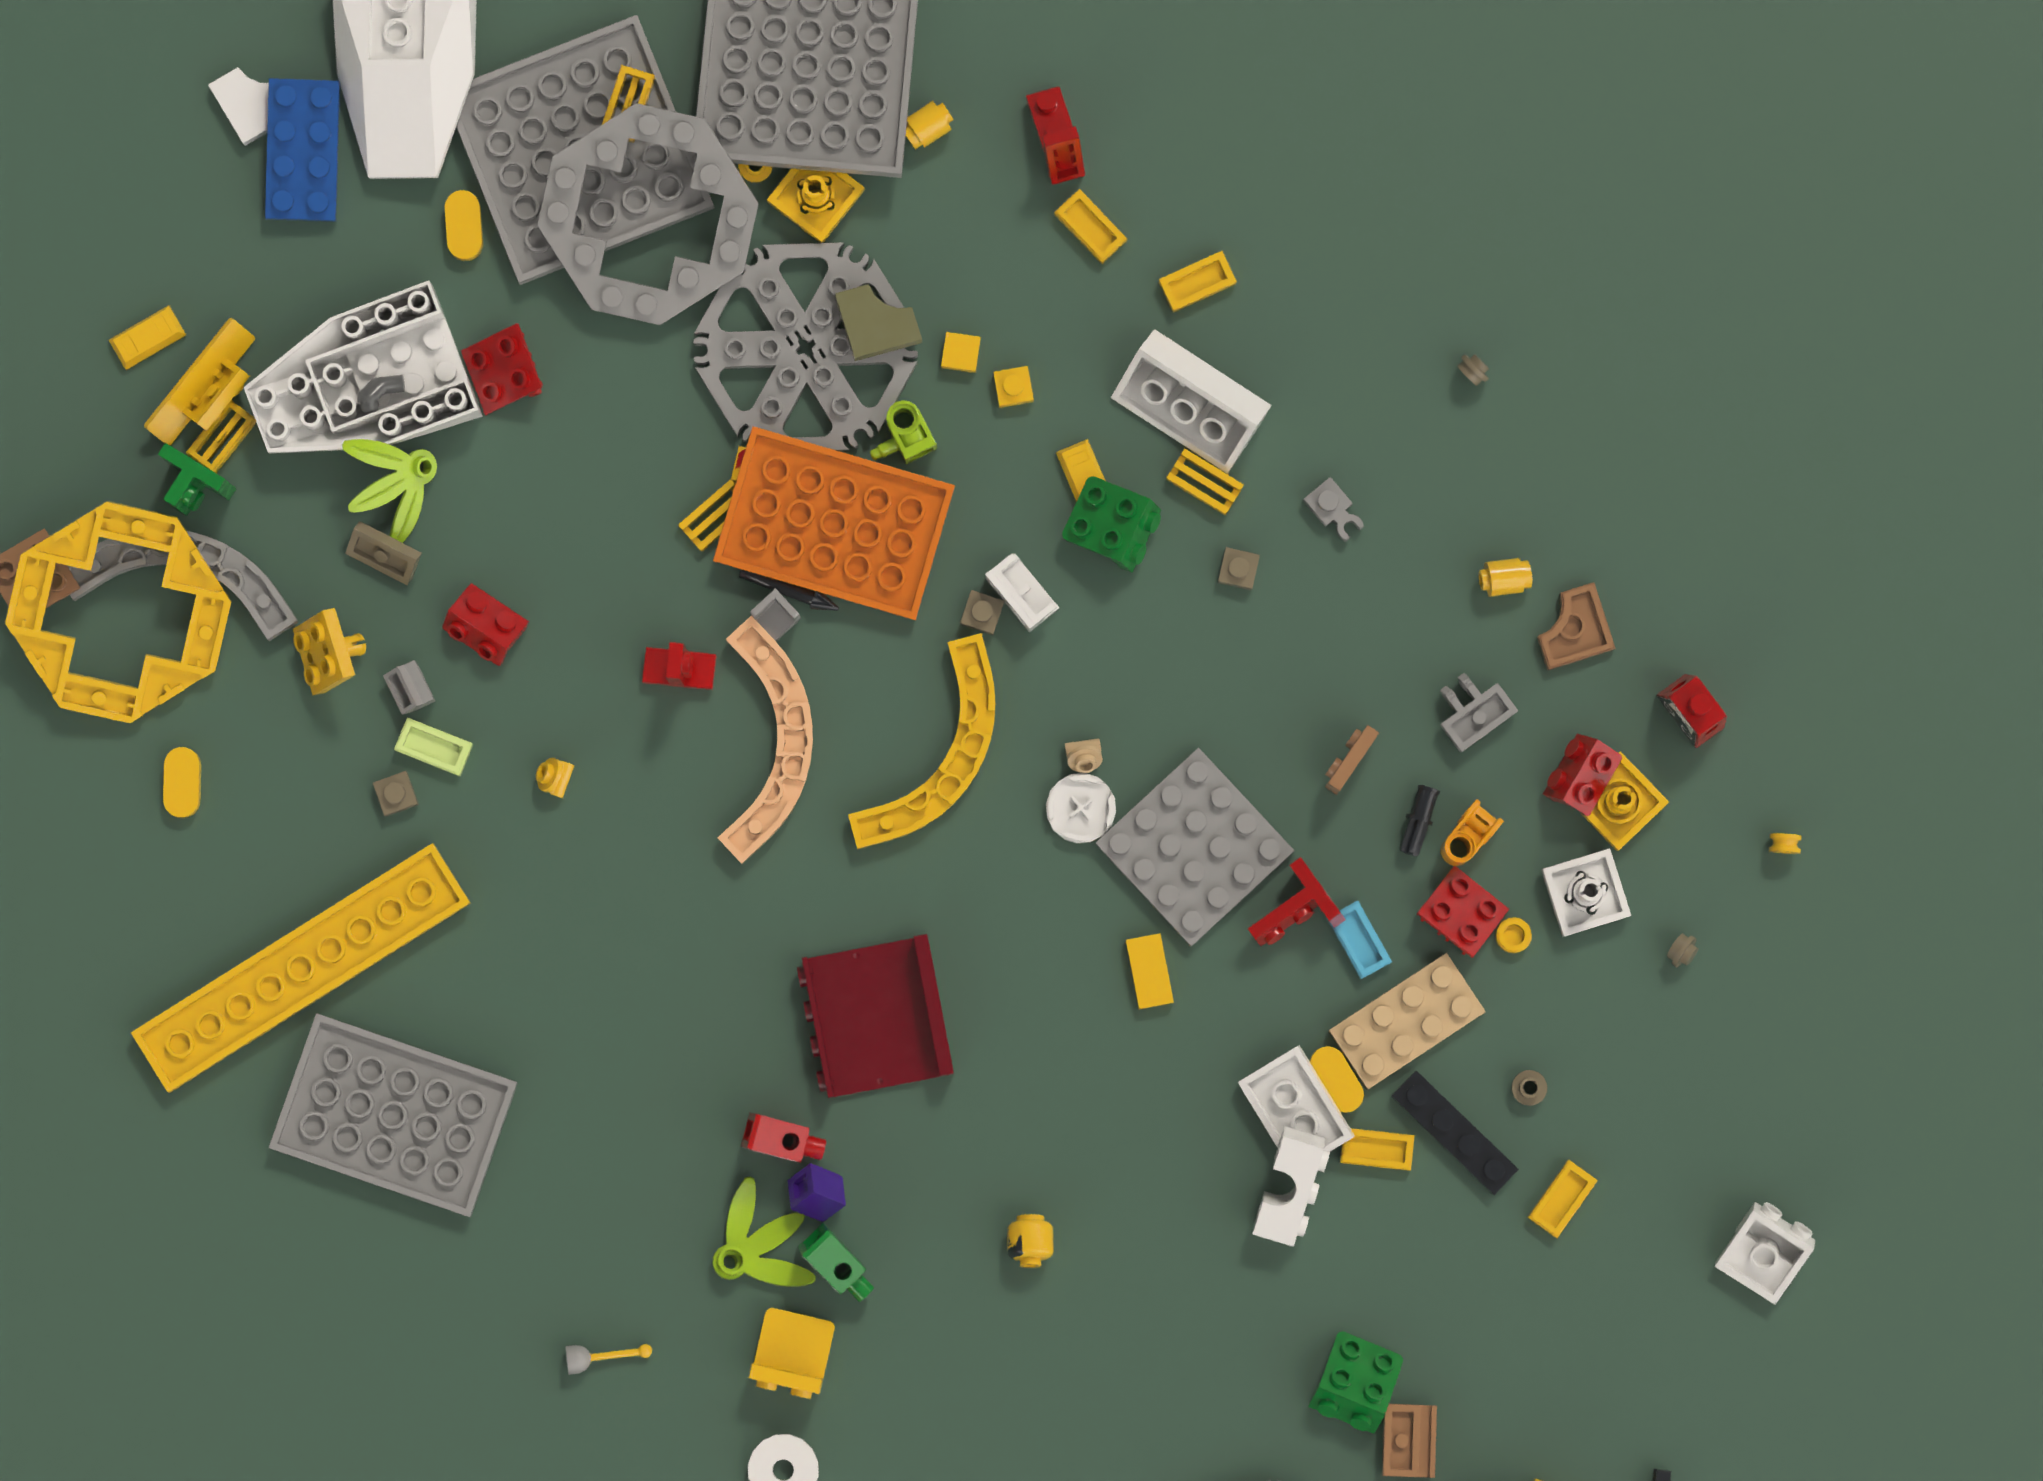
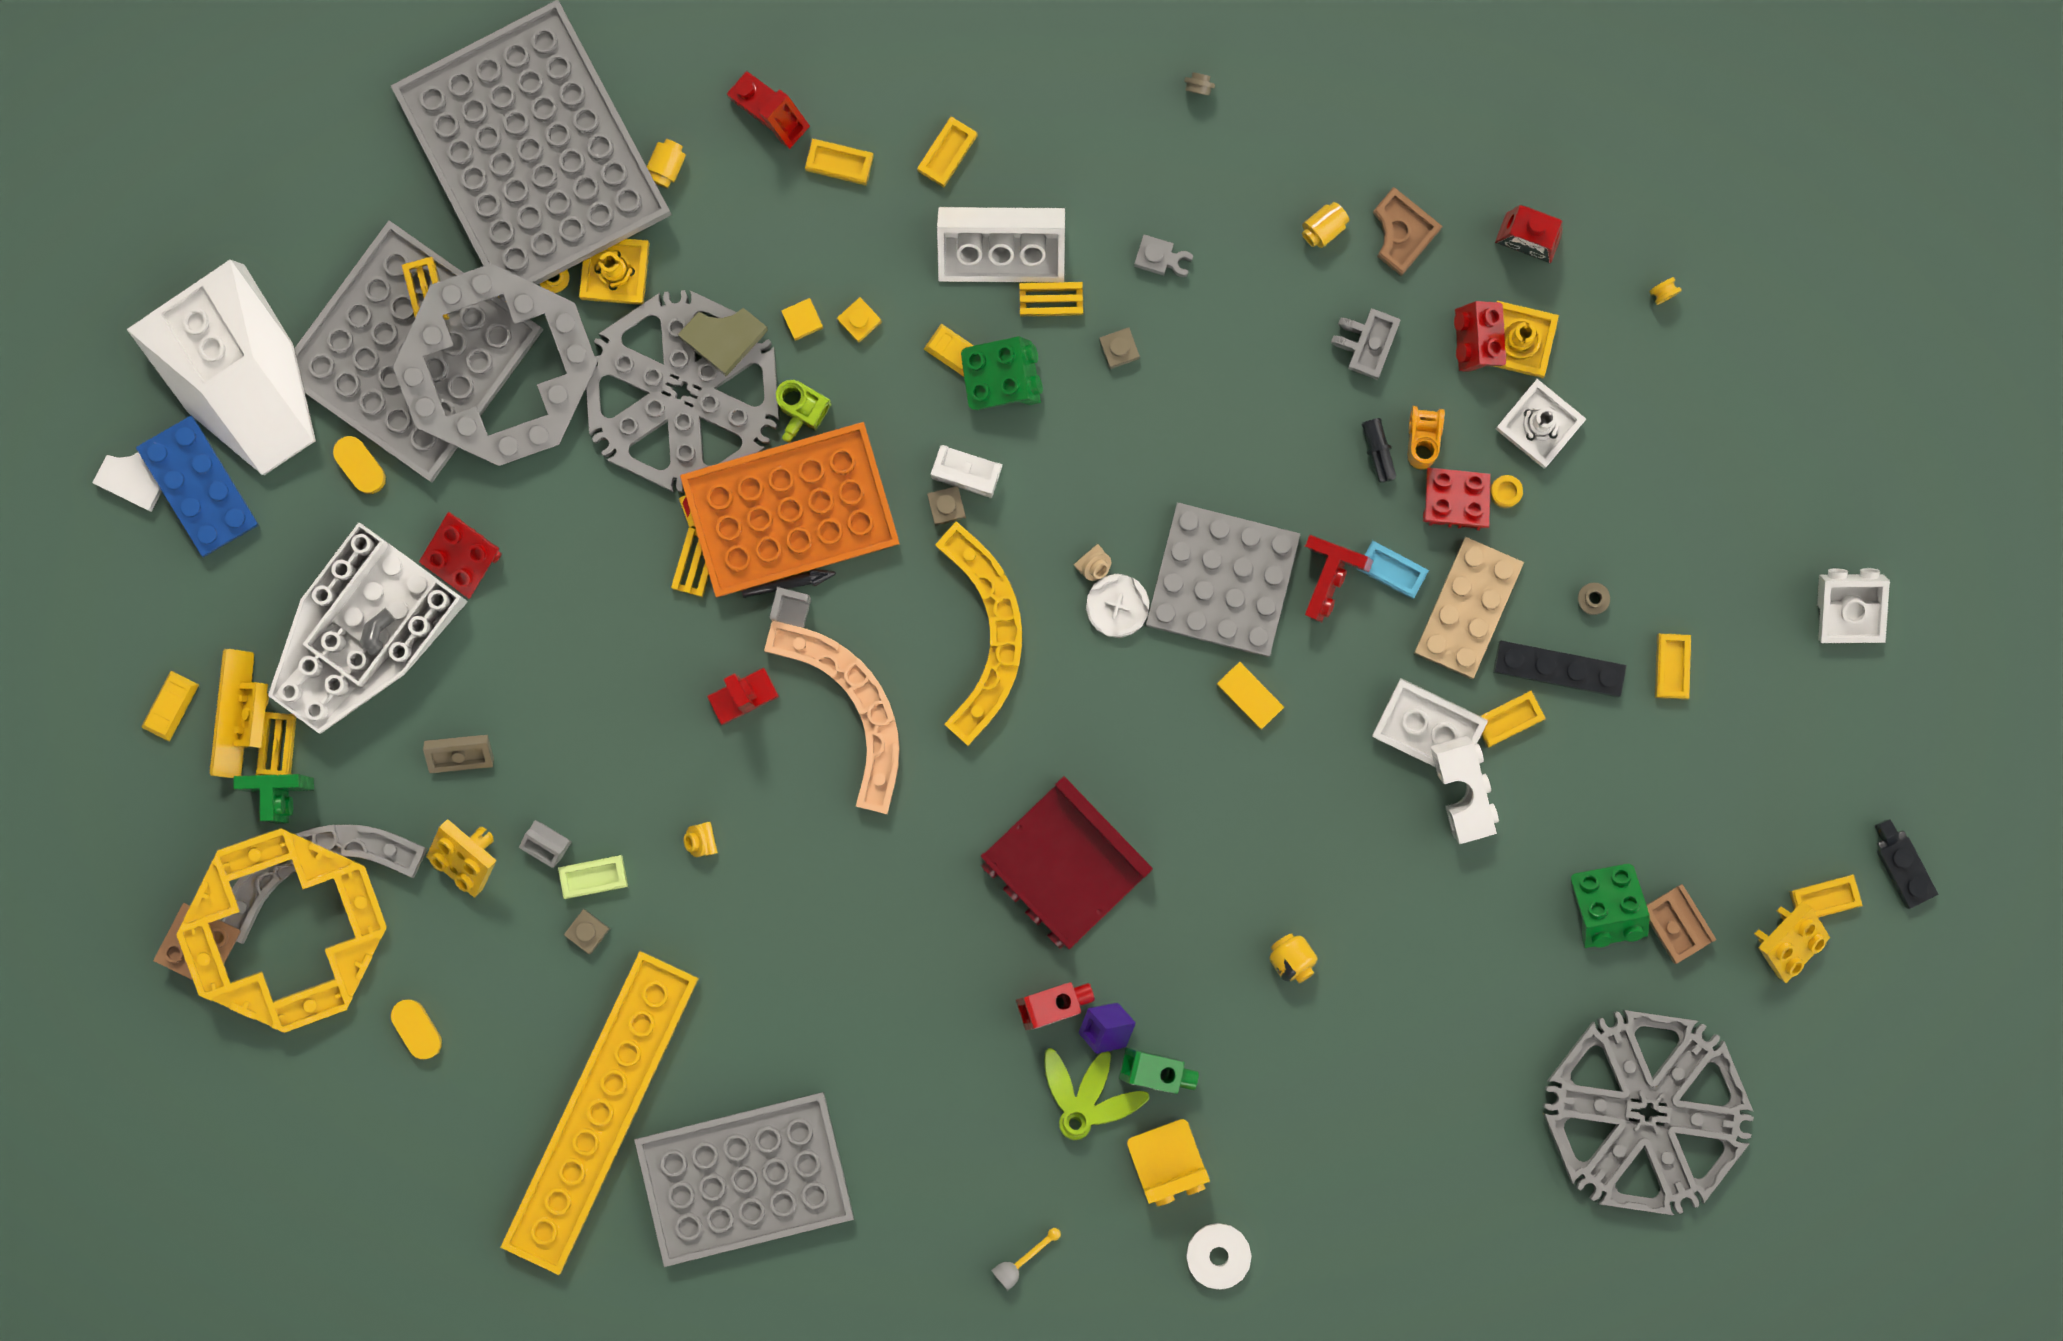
camera: 25 degrees left, 0 degrees up
lime plant [342,439,437,543] -> none
red bracket [442,583,529,666] -> none
yellow tile [1310,1046,1364,1113] -> none
medium nougat plate [1325,725,1379,795] -> none
dark tan plate [1667,933,1698,968] -> none

